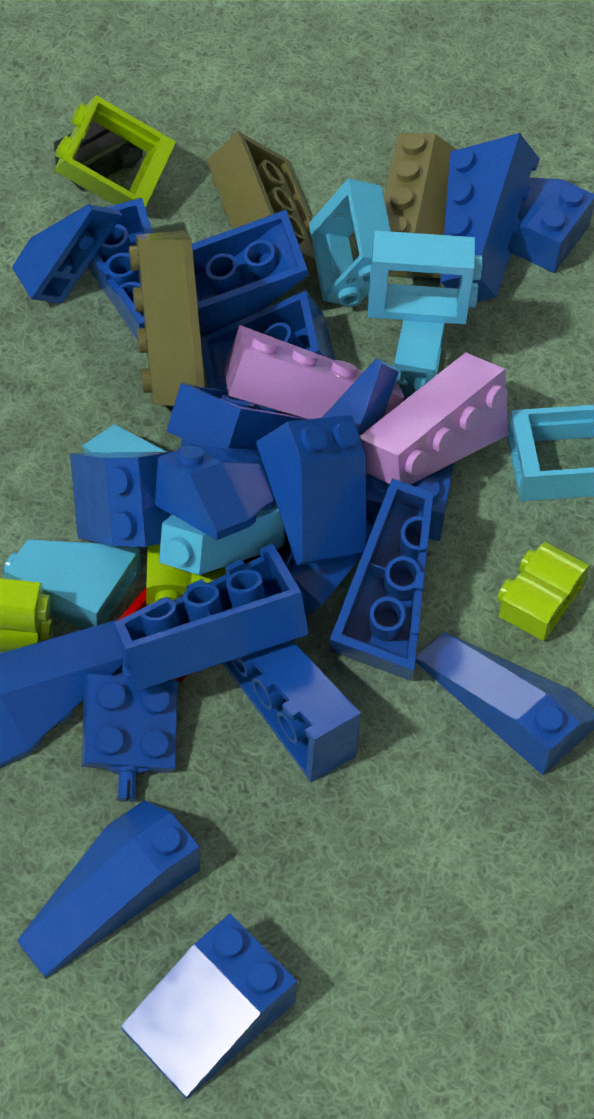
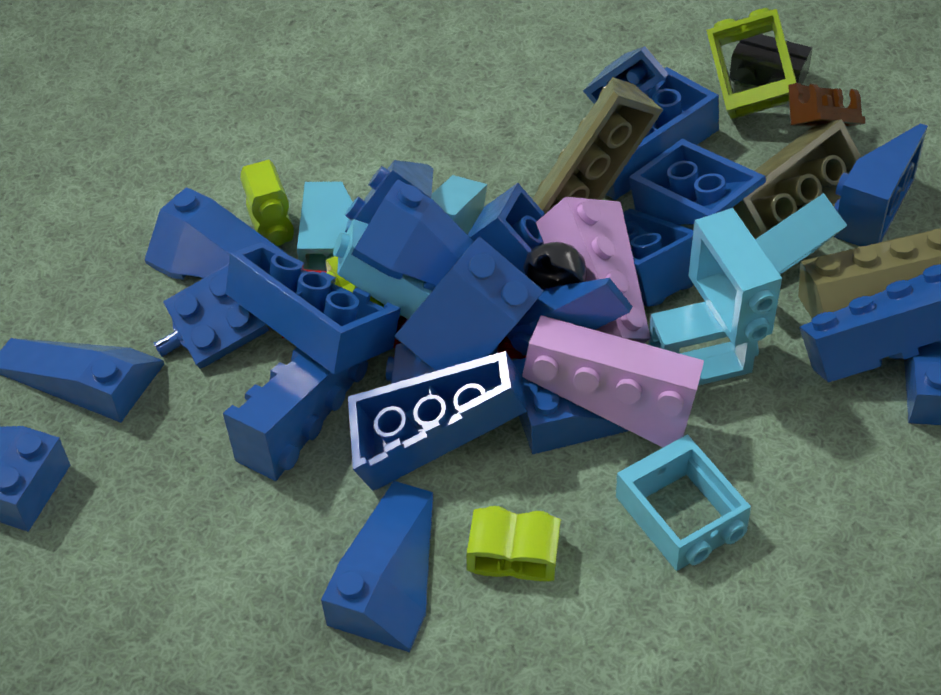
camera: 70 degrees right, 5 degrees down
none -> black hair [523,242,587,289]
none -> reddish brown hinge [788,83,866,127]
none -> blue slope [834,123,928,247]

